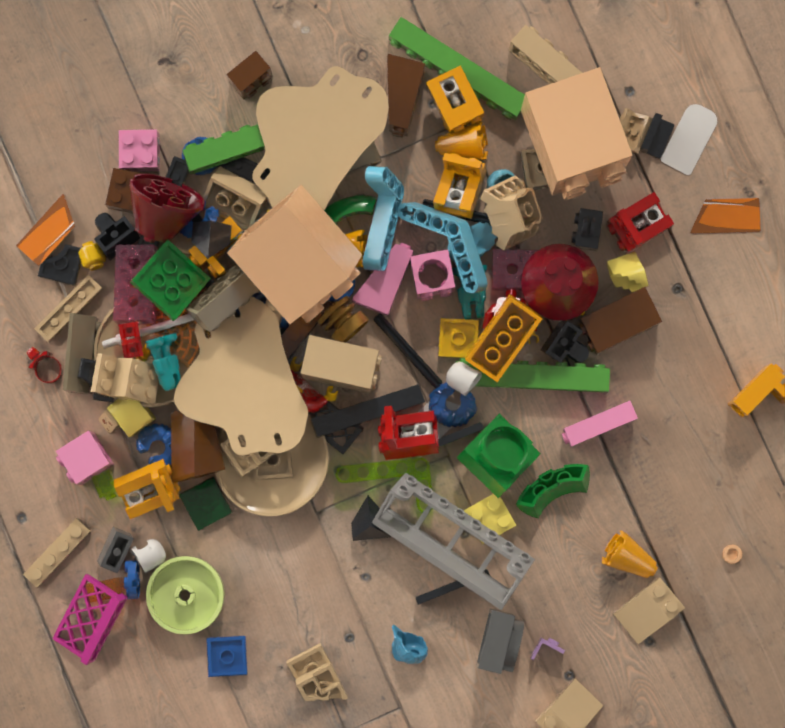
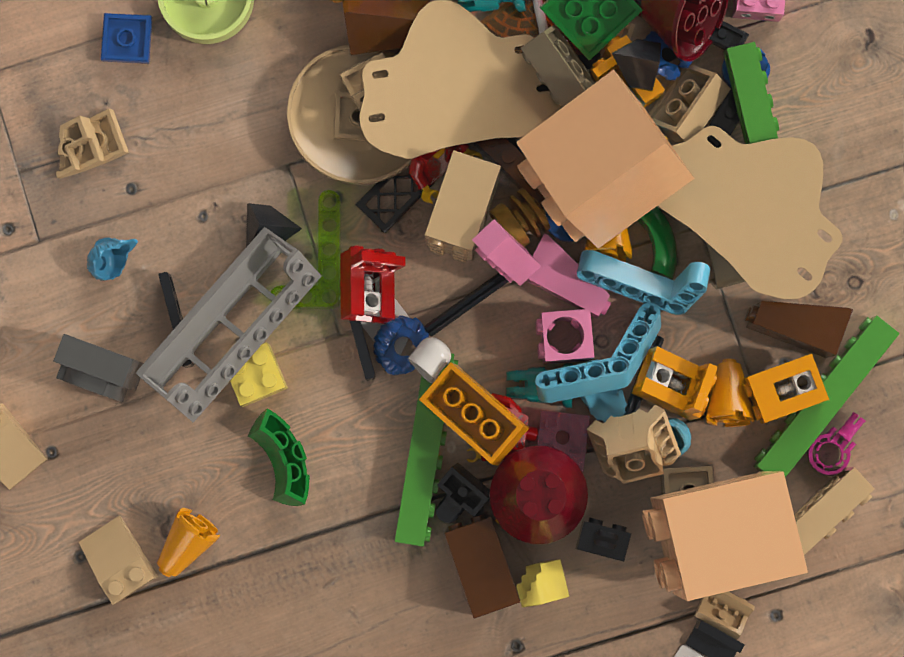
camera: 95 degrees right, 0 degrees up
dark green slope [179,477,232,531] -> none
reddish brown brick [226,51,273,100] -> none
black tile [310,384,425,438] -> none
yellow plate [438,318,479,358] -> none
green container [456,413,541,498] -> none
lavender bracket [530,638,565,660] -> none
bright pink slope [561,401,638,447] -> none
red brick [607,191,674,254] -> none
none -> bright pink brick [472,219,541,286]
none -> dark pink pin [808,412,866,475]

